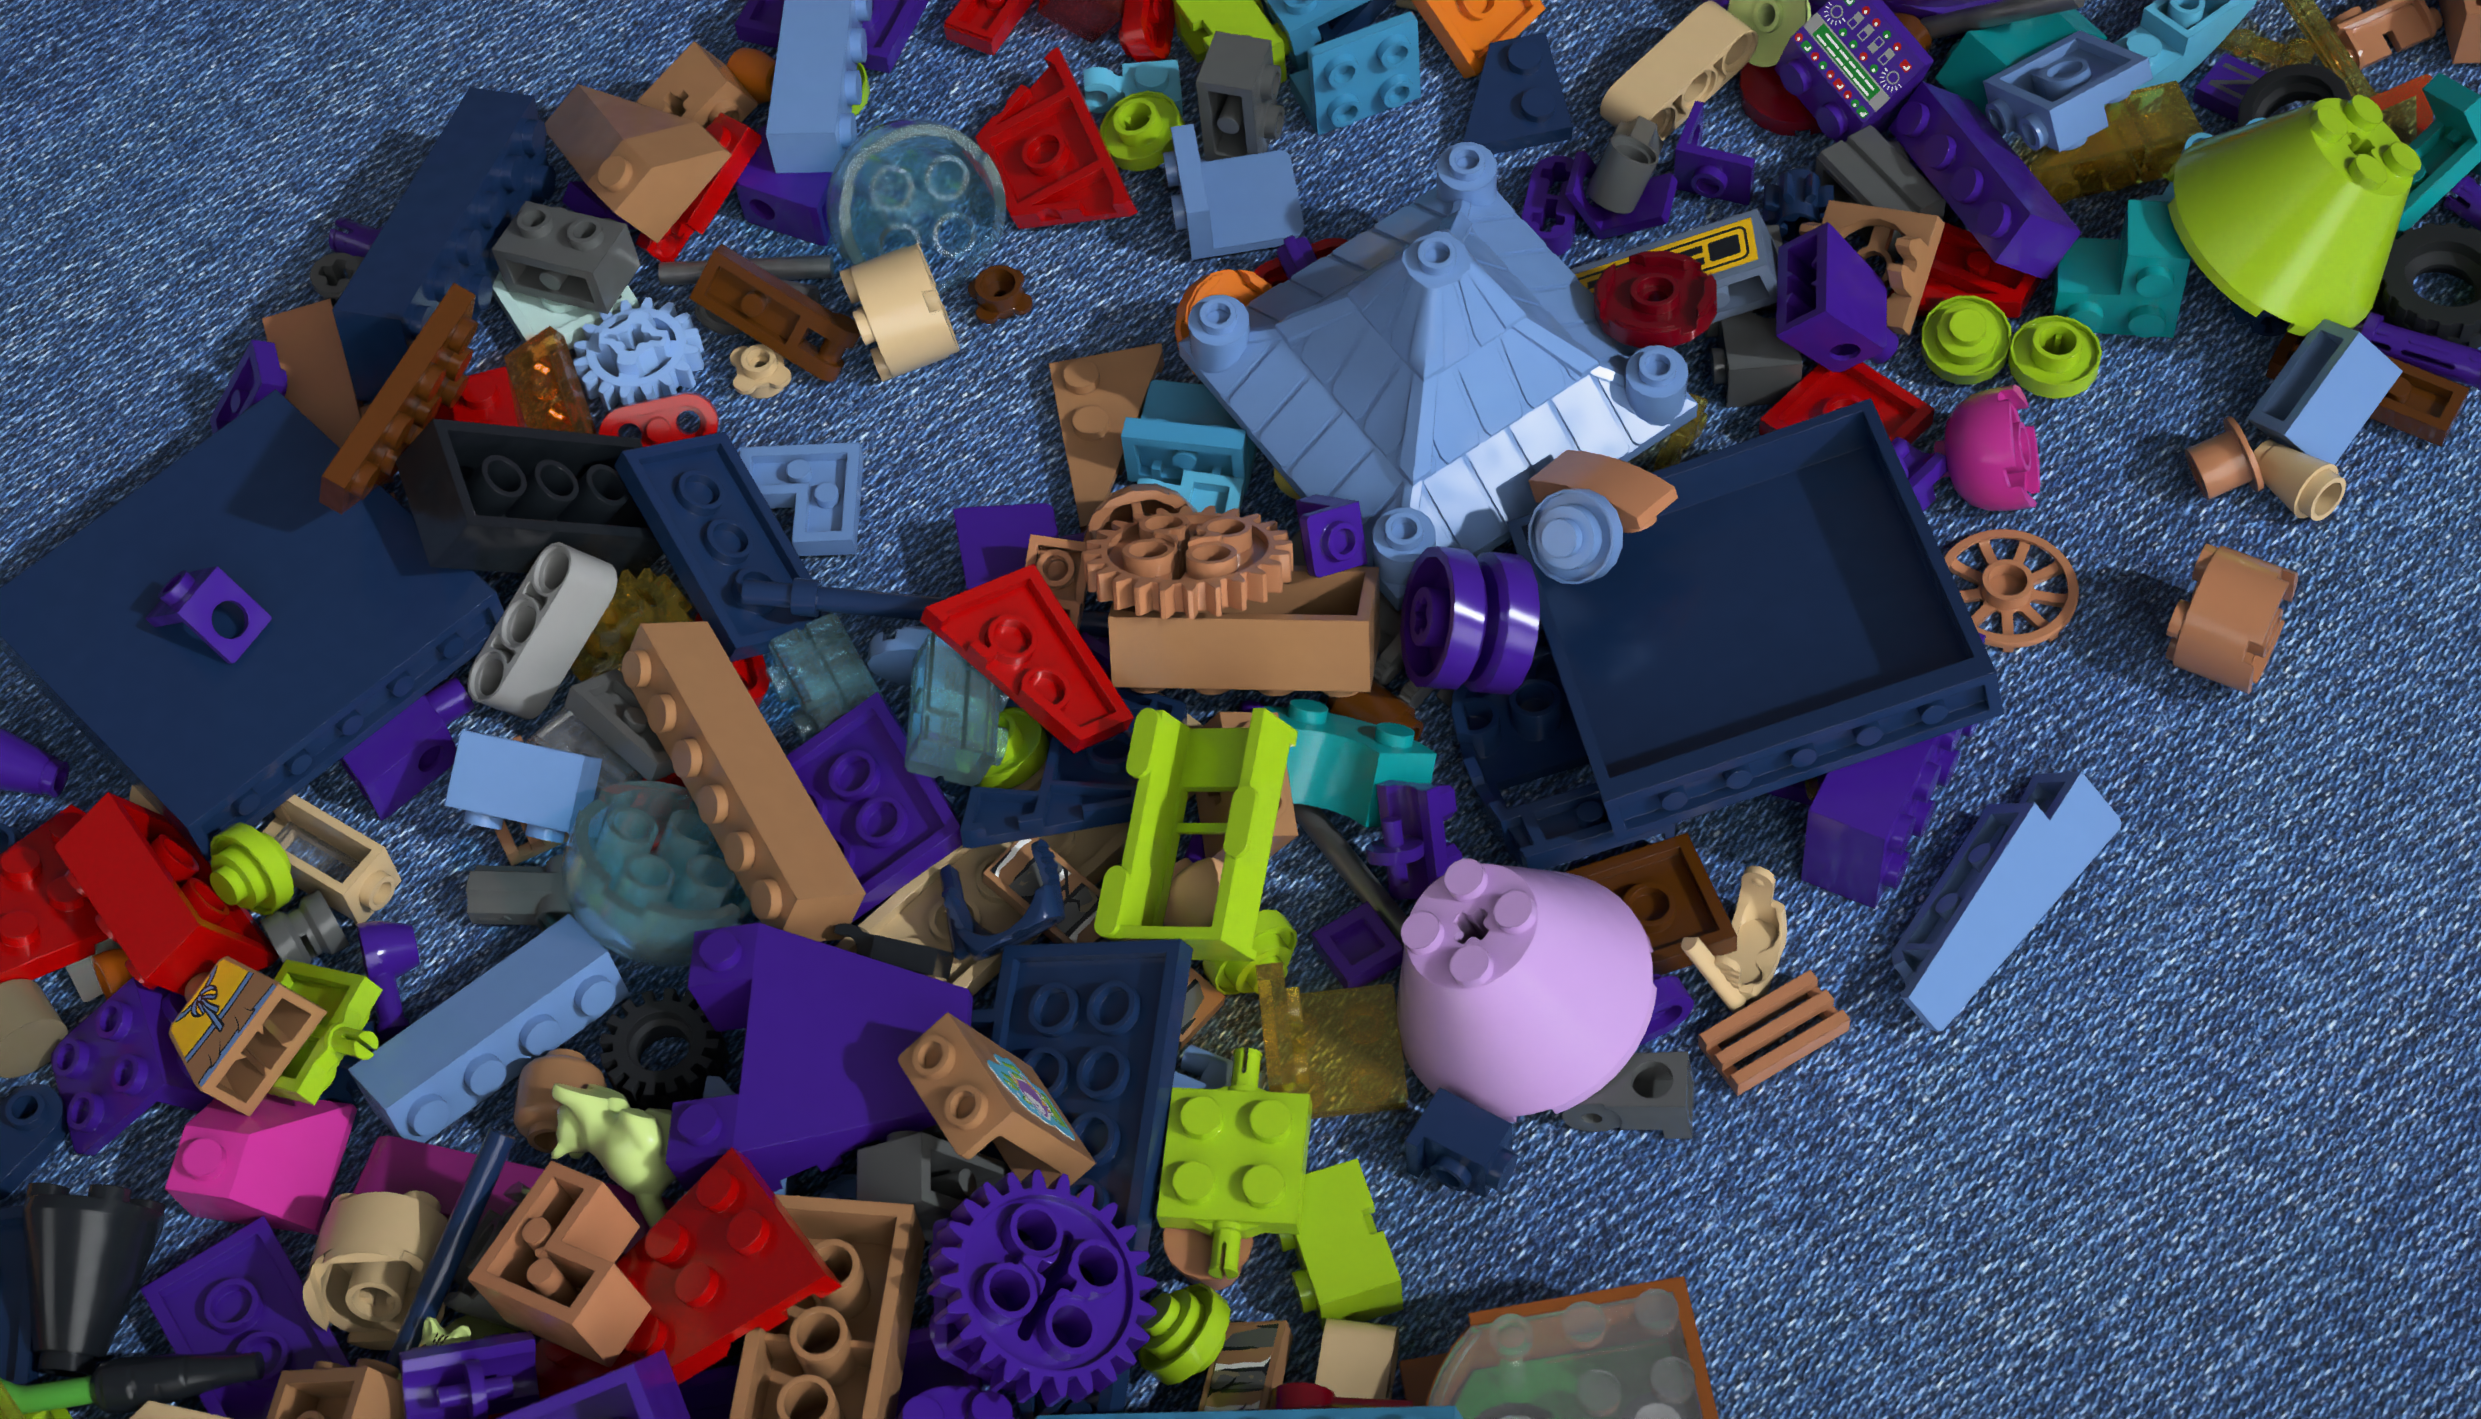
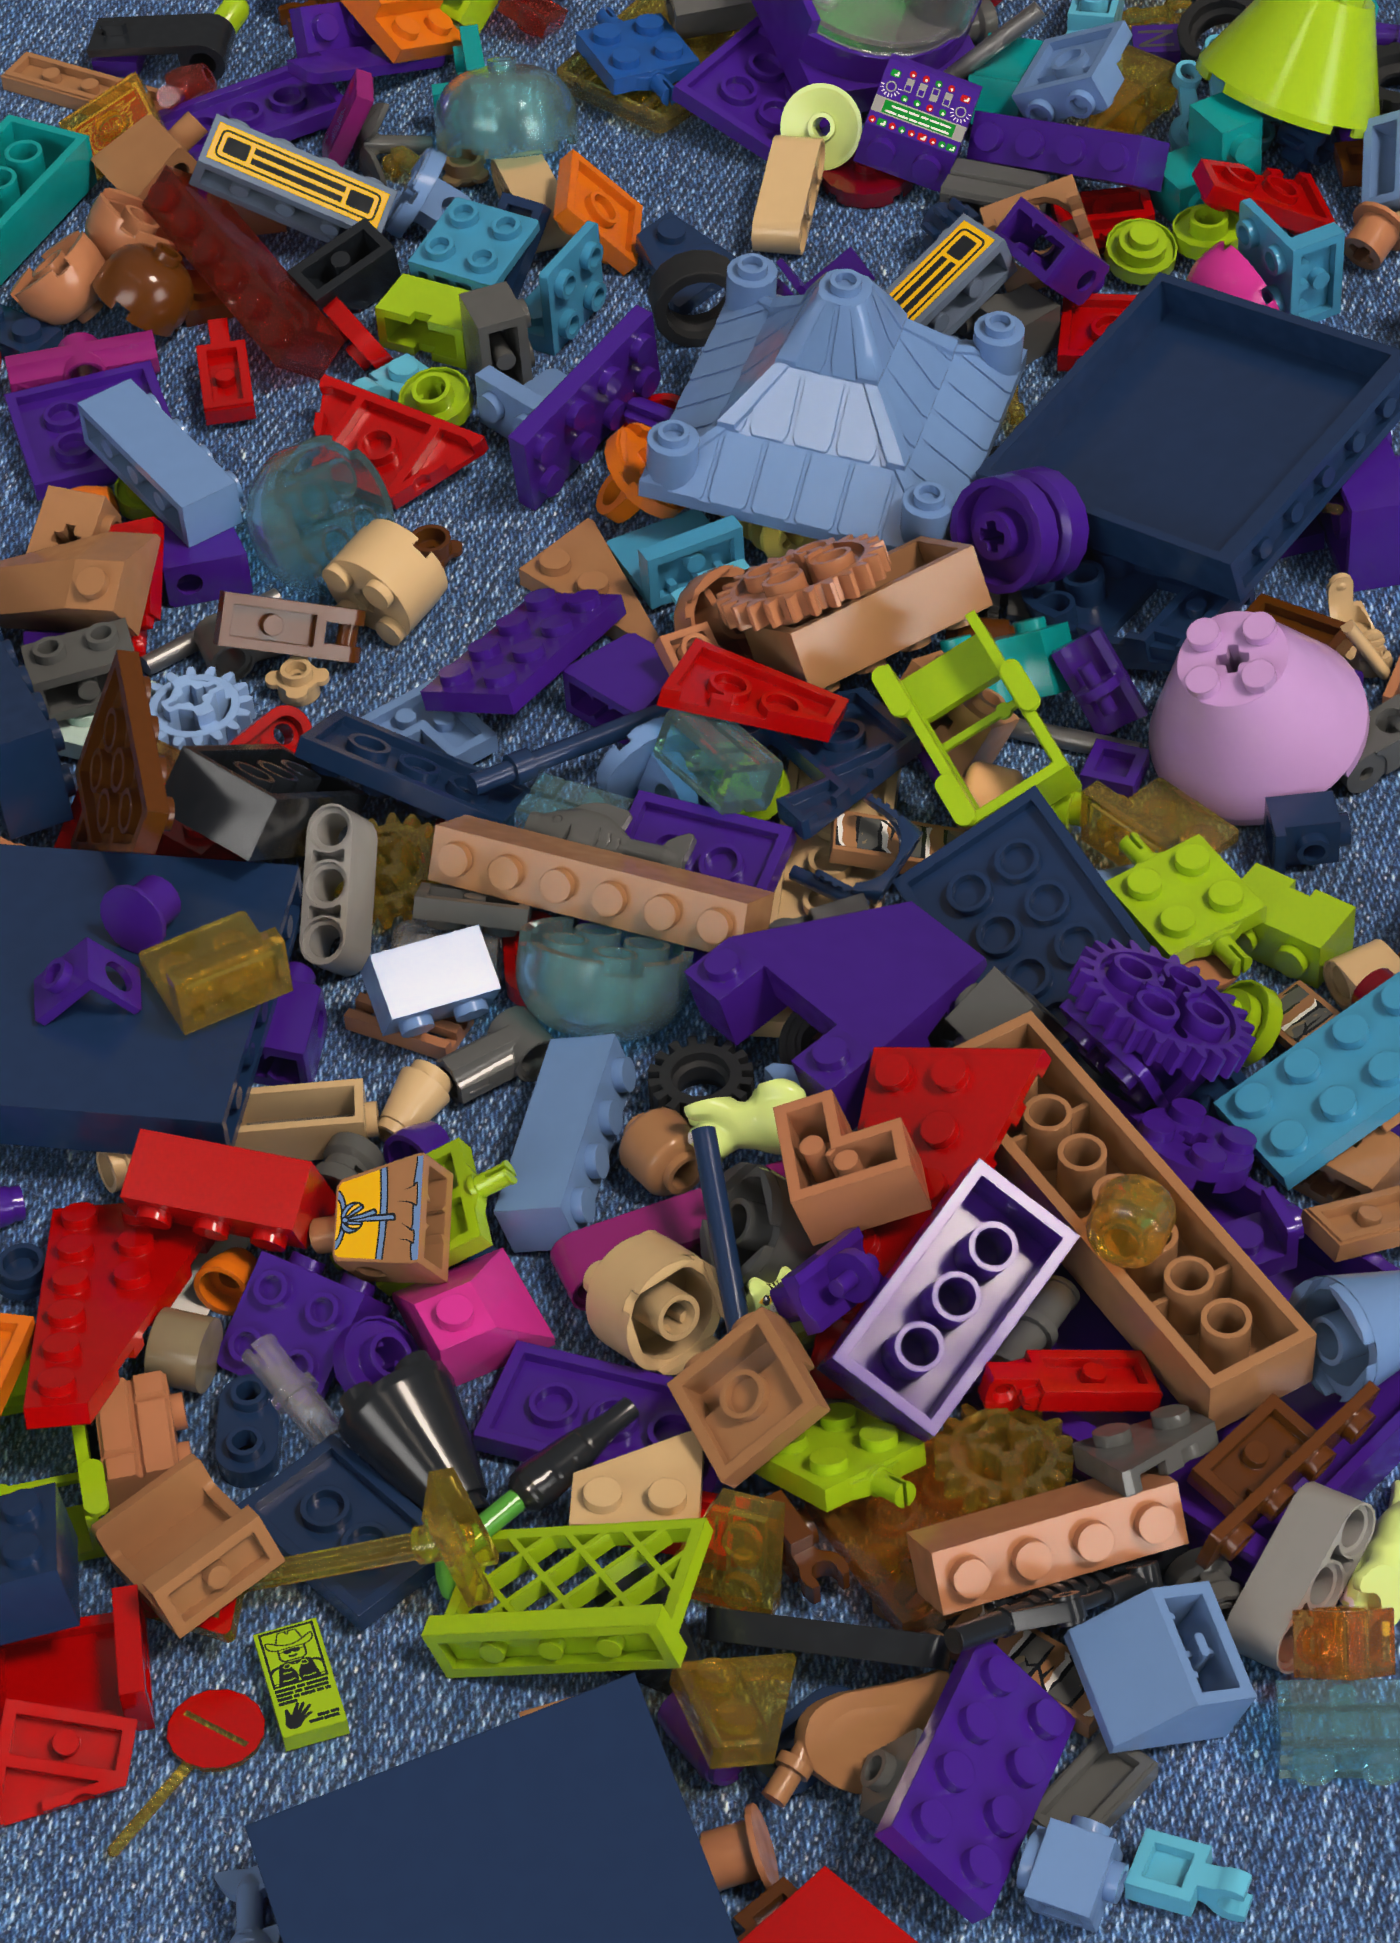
camera: 40 degrees left, 10 degrees down
lime plate [210,822,294,916] -> none
medium nougat panel [898,1012,1096,1188] -> none
dark purple bracket [1296,494,1368,578] -> none
nougat slope [1528,450,1678,533] -> none
medium blue plate [1528,488,1623,584] -> none
dark grey piece [1586,116,1664,214] -> none
dark red plate [1594,251,1717,349] -> none
dark purple bracket [1674,101,1755,206] -> none
none -> dark purple piece [100,875,181,954]
none -> clear yellow bracket [139,911,293,1035]
none -> clear pin [242,1333,342,1448]
none -> dark purple plate [332,1315,418,1392]
none -> tan cone [378,1059,453,1142]
none -> dark purple plate [420,588,627,714]
none -> dark purple plate [508,304,661,511]
none -> dark grey animal [524,802,697,869]
none -> black tyre [648,250,730,348]
none -> red wing [1192,158,1336,236]
none -> dark azure bracket [1236,198,1345,322]

